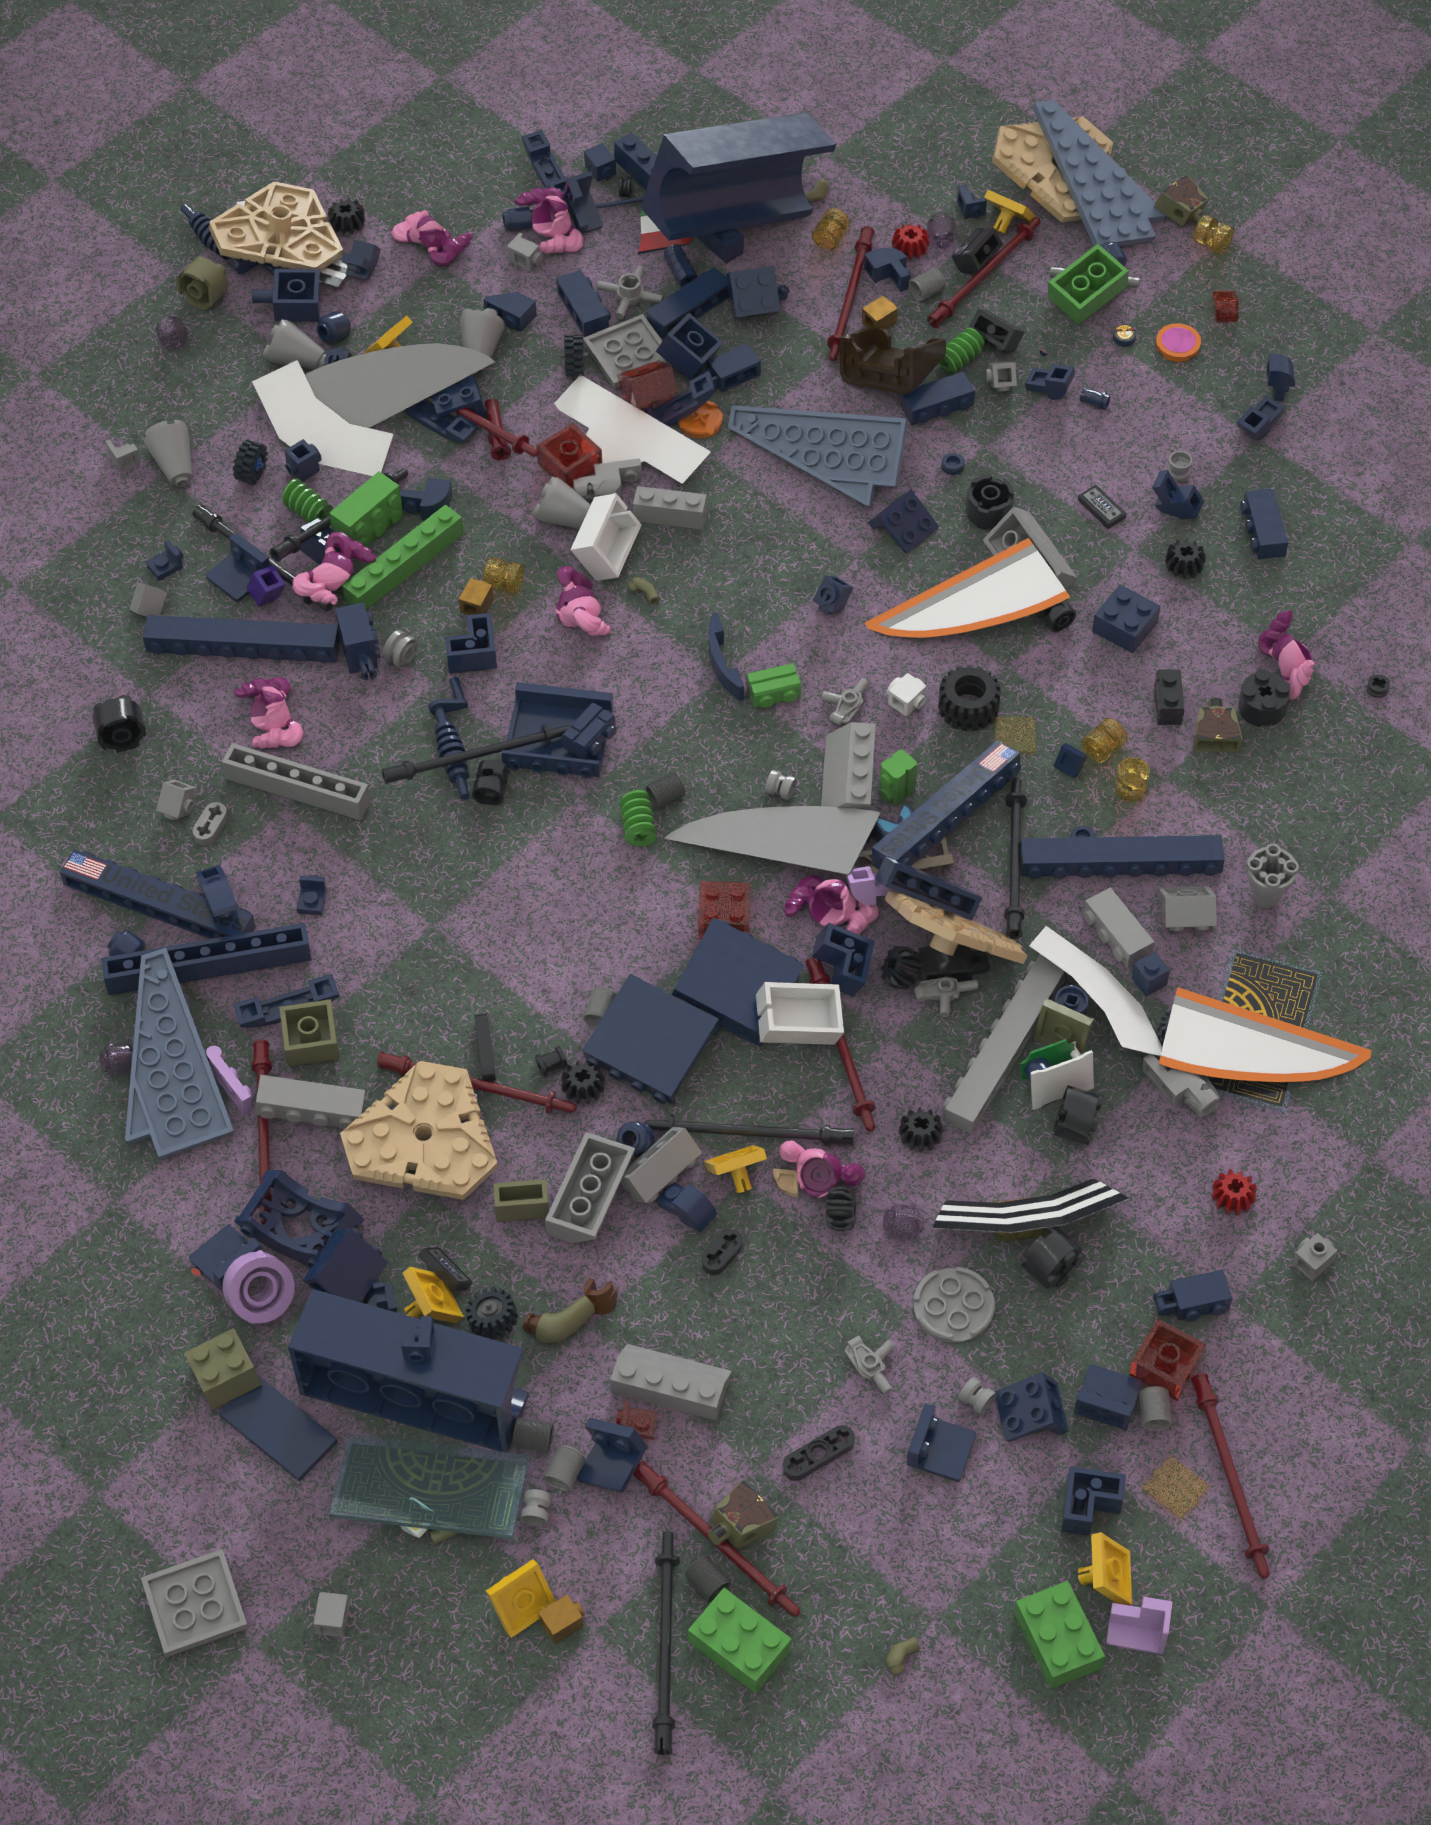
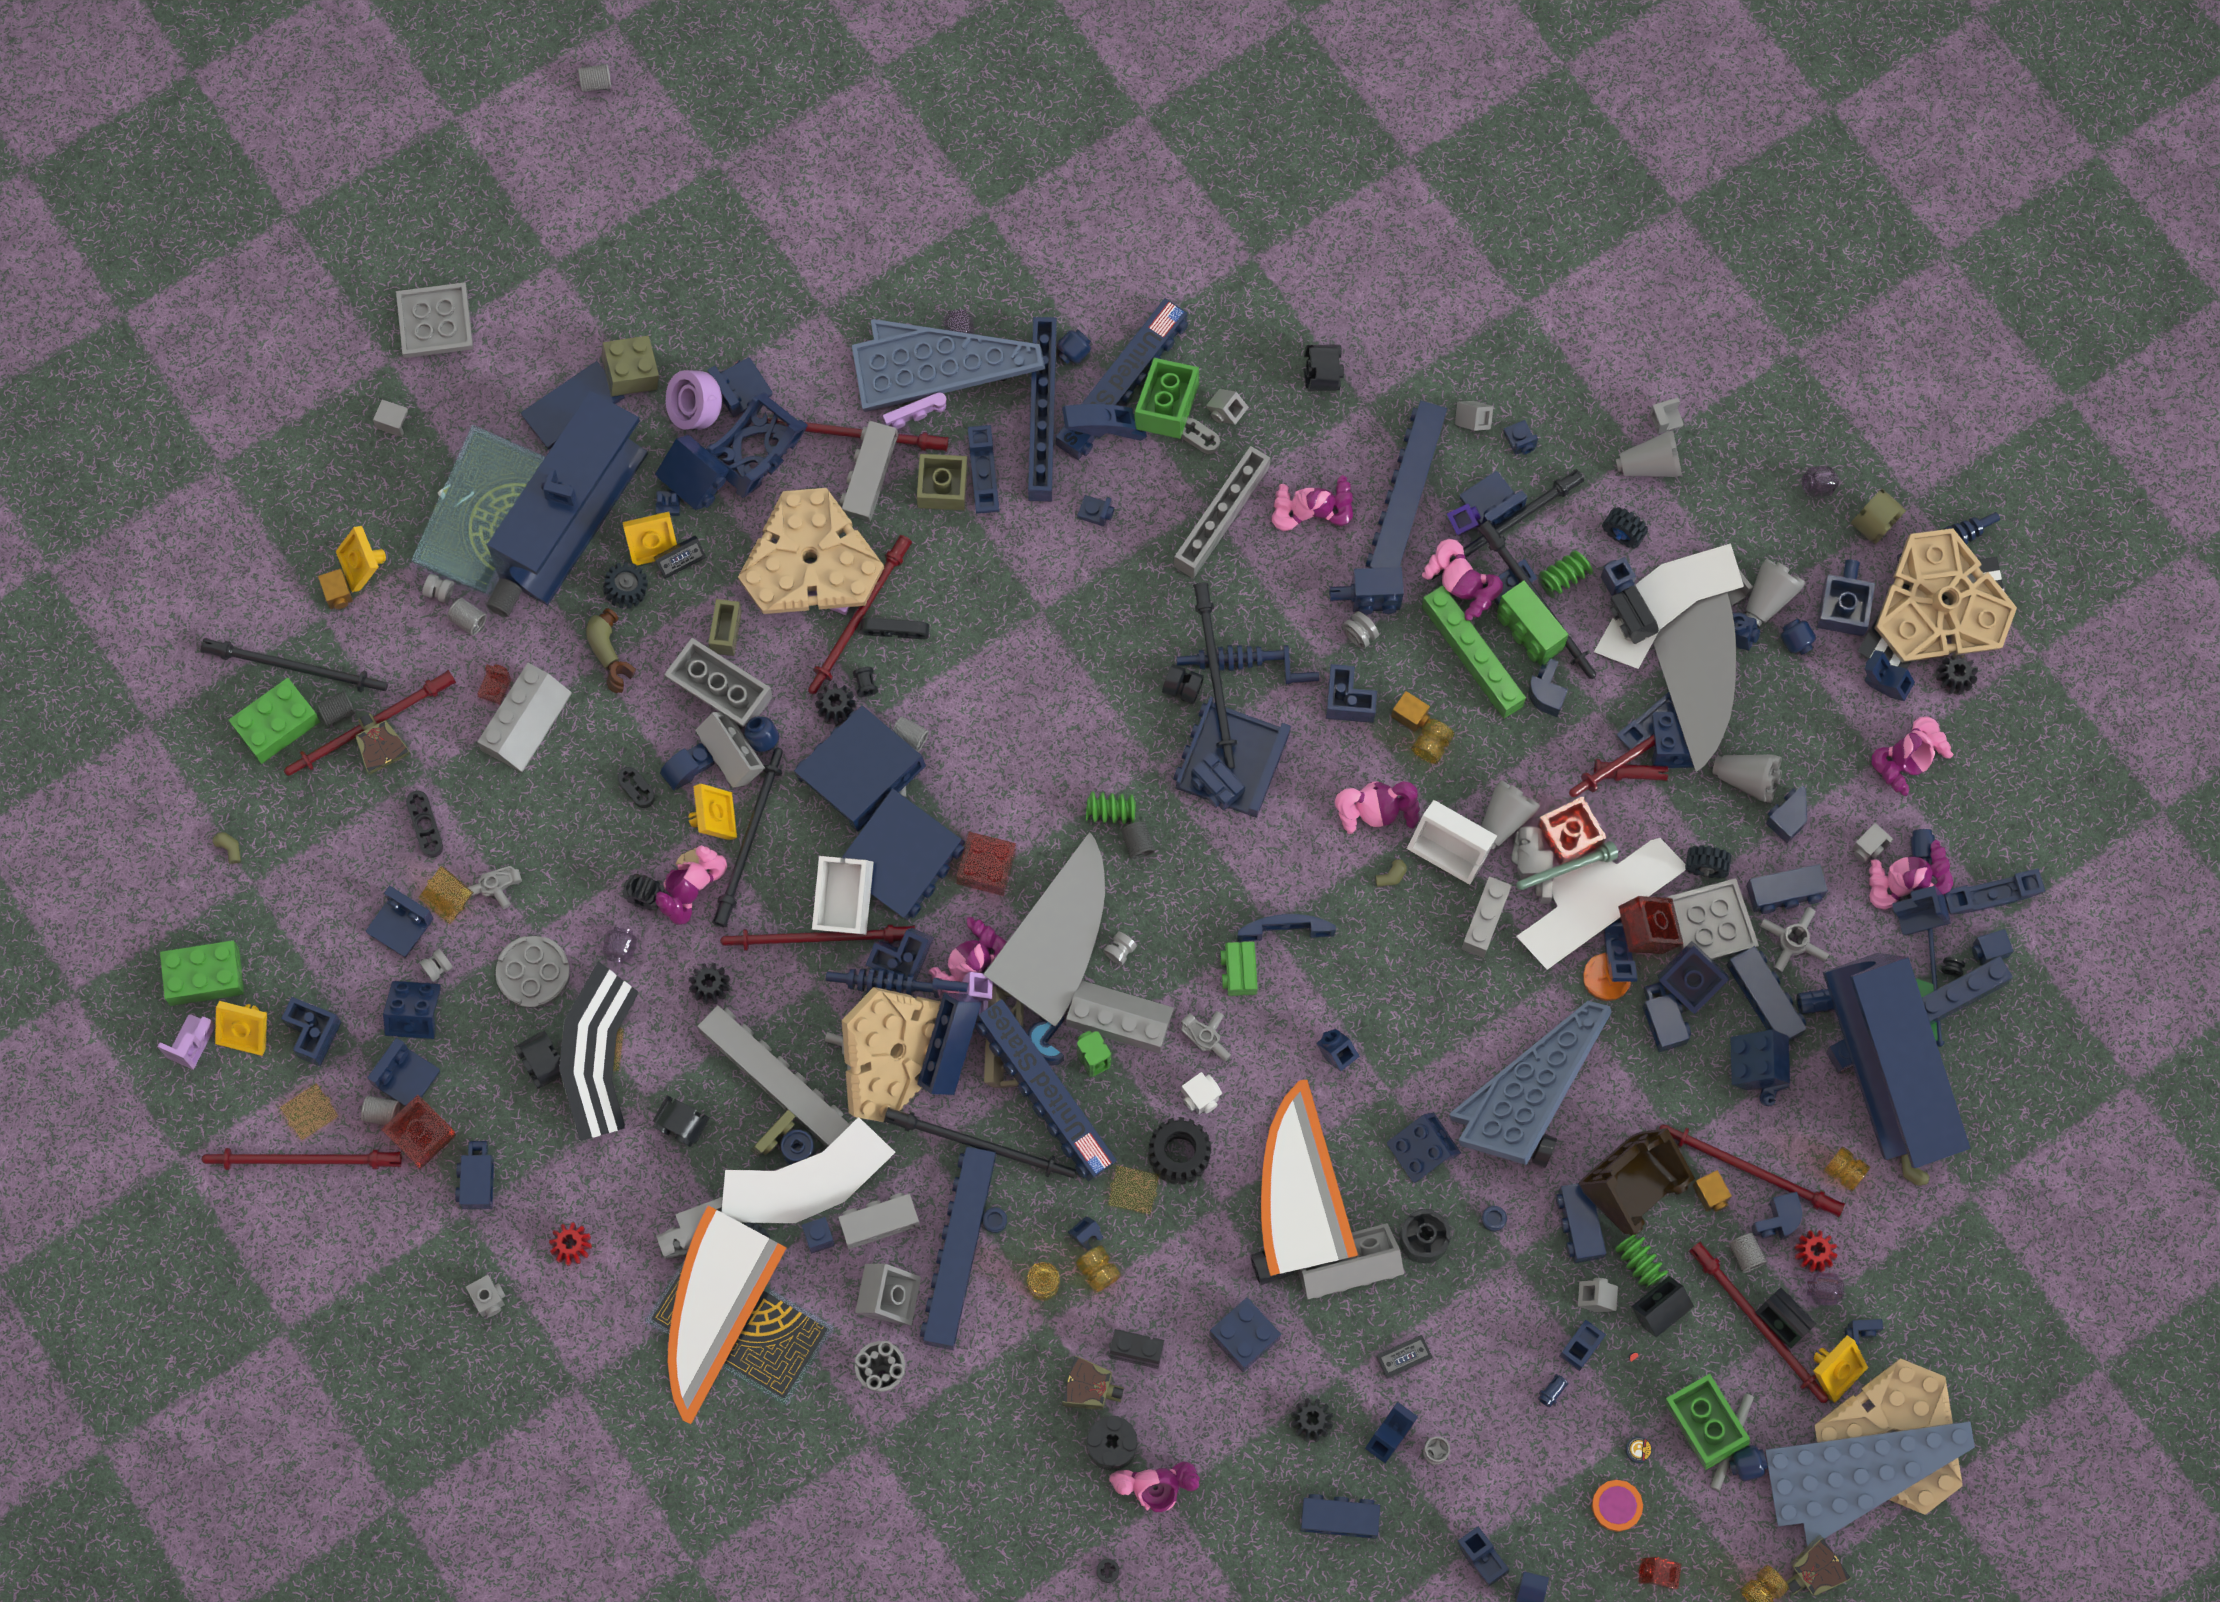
camera: 100 degrees right, 15 degrees up
yellow tile [363,316,413,354] -> none
dark blue bracket [577,1418,648,1493] -> none
white piece [1020,1039,1094,1110] -> none
none -> clear yellow piece [419,866,474,924]
none -> dark blue piece [826,969,969,999]
none -> bright green brick [1135,358,1199,439]
none -> sand green piece [1516,841,1618,890]
none -> black brick [1609,586,1659,644]

